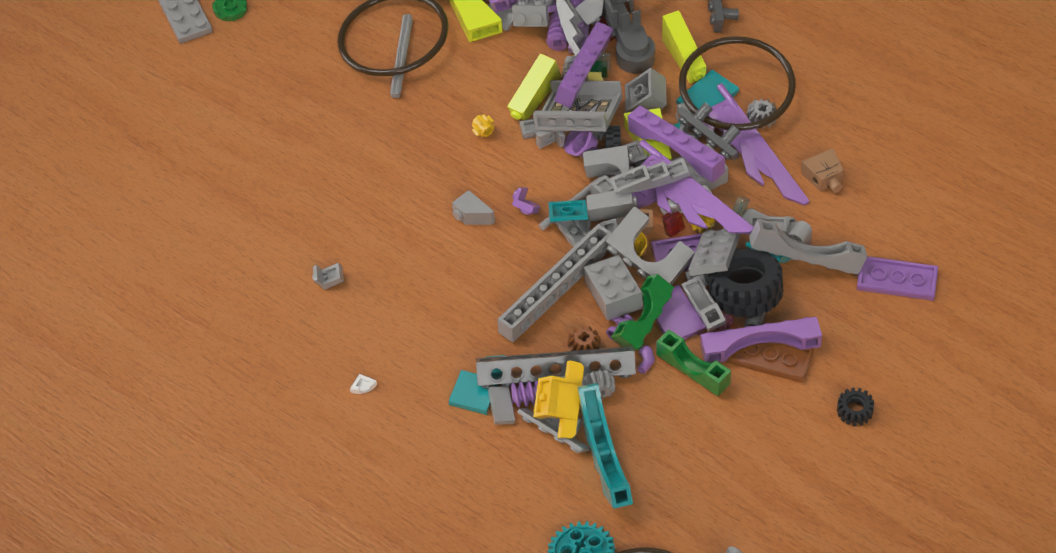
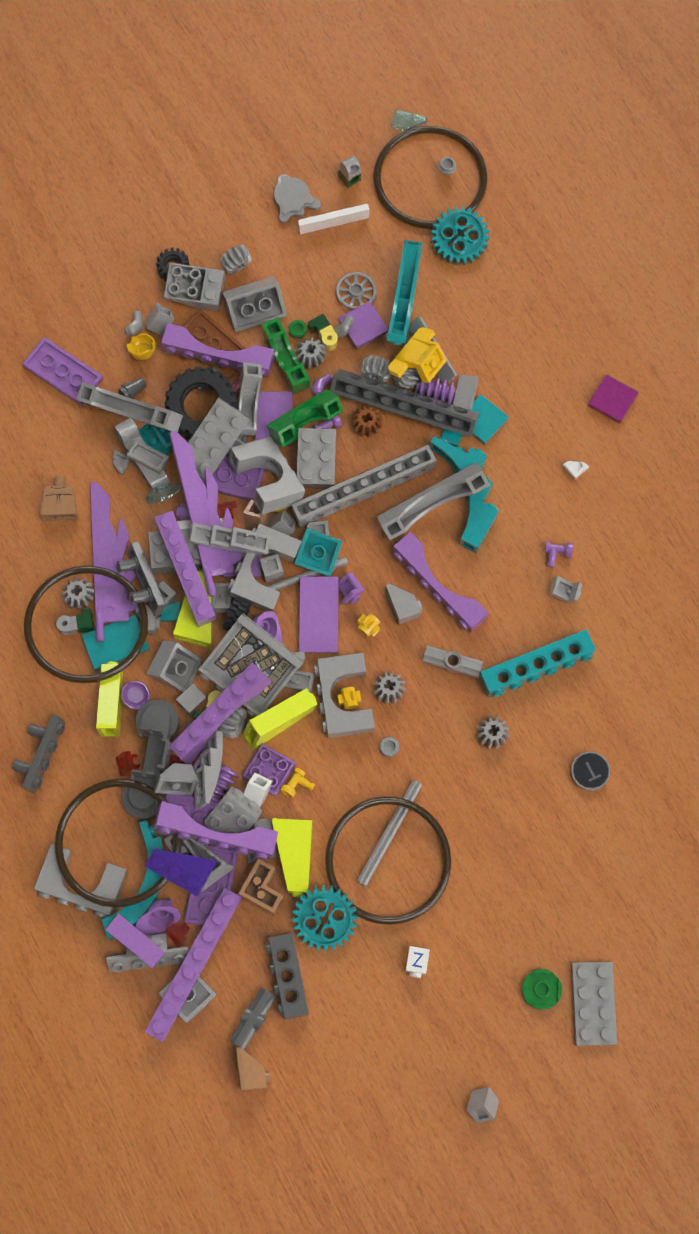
camera: 160 degrees left, 20 degrees up
none -> leg [56,608,95,635]
none -> clear red tile [116,751,140,776]
none -> dark grey cone [118,377,147,399]
none -> medium lavender hair [120,681,150,710]
none -> light grey arm [125,311,143,336]
none -> yellow hair [126,334,156,361]
none -> light grey panel [145,303,174,336]
none -> light grey slope [164,263,226,312]
none -> light grey panel [176,684,206,717]
none -> light grey gear [220,245,252,274]
none -> light grey slope [222,276,287,332]
none -> medium lavender tile [242,743,296,797]
none -> white brick [244,773,273,807]
none -> light grey tile [274,174,321,223]
none -> yellow piece [280,768,315,798]
none -> green tile [289,320,307,339]
none -> light grey gear [295,337,326,369]
none -> white tile [298,204,369,234]
none -> medium lavender tile [299,576,339,653]
none -> leg [307,314,338,351]
none -> light grey arch [314,653,375,738]
none -> light grey arm [334,315,355,338]
none -> light grey wheel [336,272,377,310]
none -> medium lavender tile [338,301,388,349]
none -> yellow gear [357,613,380,637]
none -> light grey gear [373,671,406,704]
none -> light grey arch [377,462,490,540]
none -> light grey tile [380,737,399,757]
none -> medium lavender arch [393,532,488,633]
none -> light grey piece [423,646,483,678]
none -> teal arch [430,436,499,553]
none -> light grey gear [477,716,510,749]
none -> teal brick [479,629,596,697]
none -> medium lavender piece [545,541,573,567]
none -> black tile [571,751,610,791]
none -> magenta tile [588,374,639,424]

